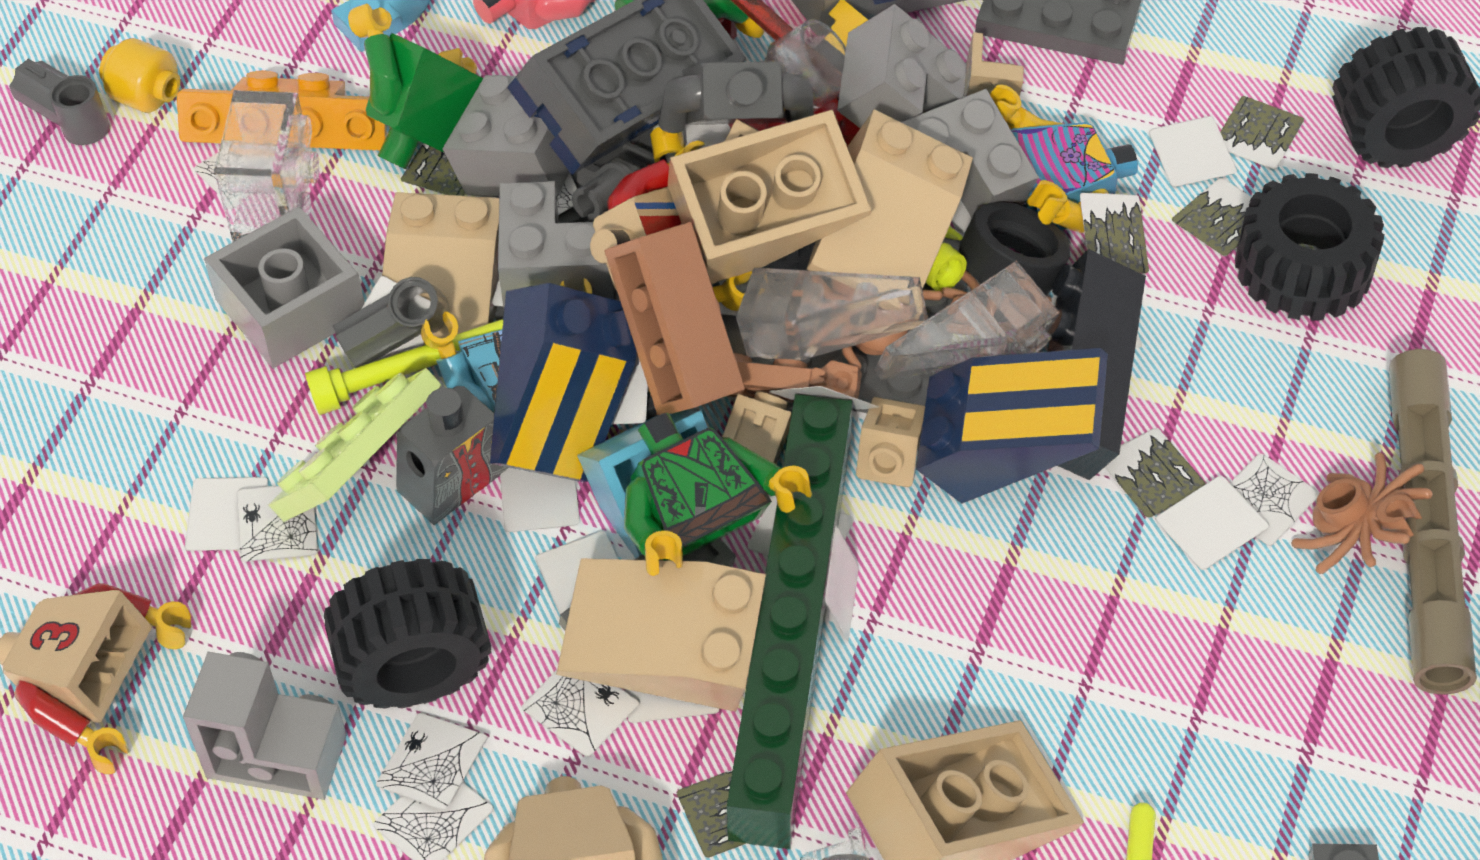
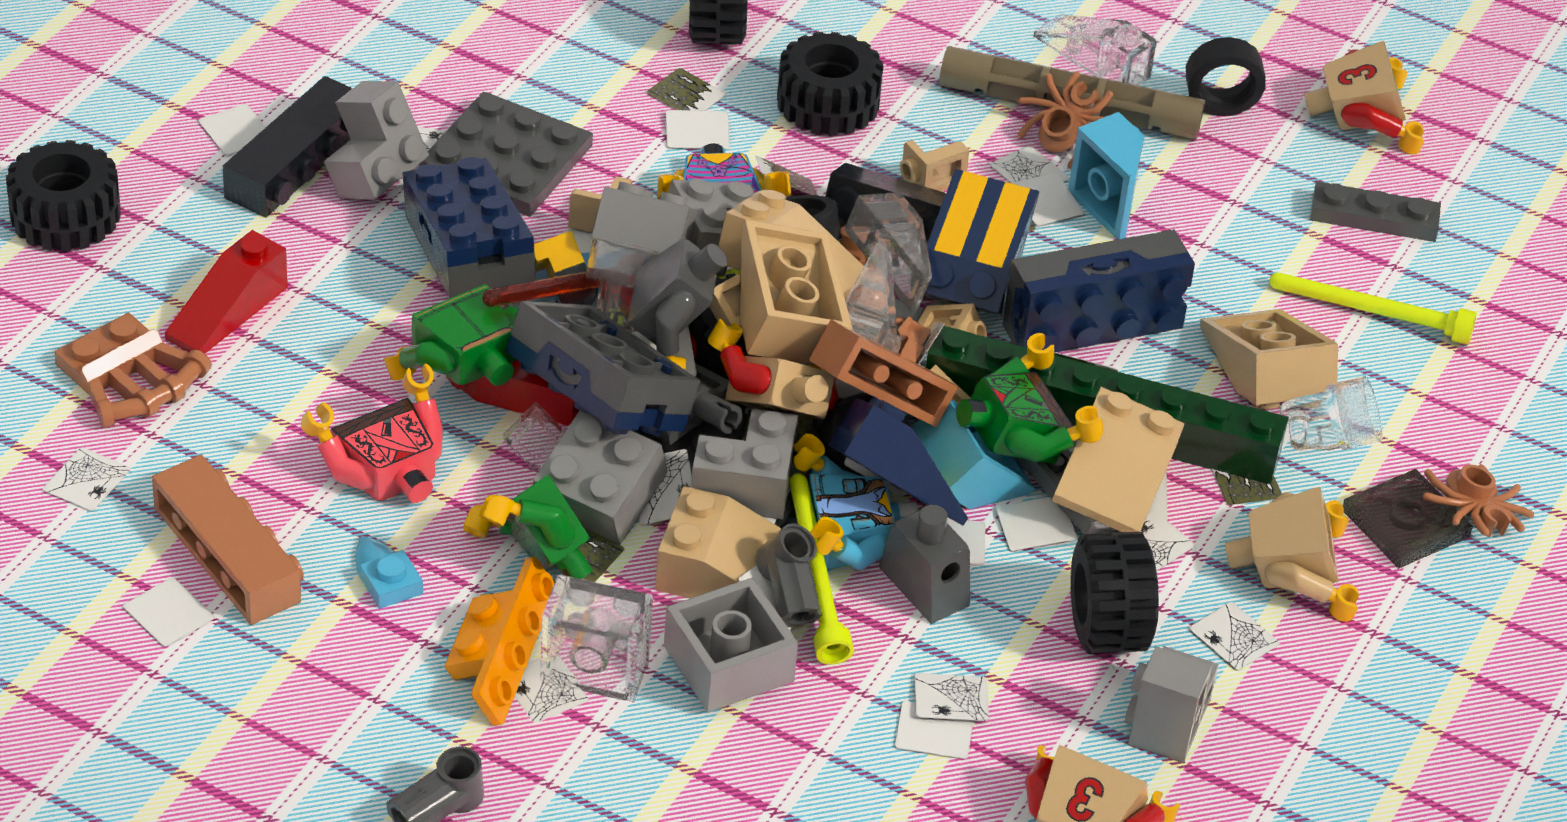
camera: 85 degrees left, 10 degrees down
yellow head [99,38,180,113] -> none
yellowish green plate [268,368,441,522] -> none
white sticker [376,713,487,810] -> none
sticker [1172,178,1252,256] -> none
none -> tan bracket [900,140,970,191]
none -> dark blue piece [1002,229,1195,352]
none -> medium azure slope [1068,112,1144,240]

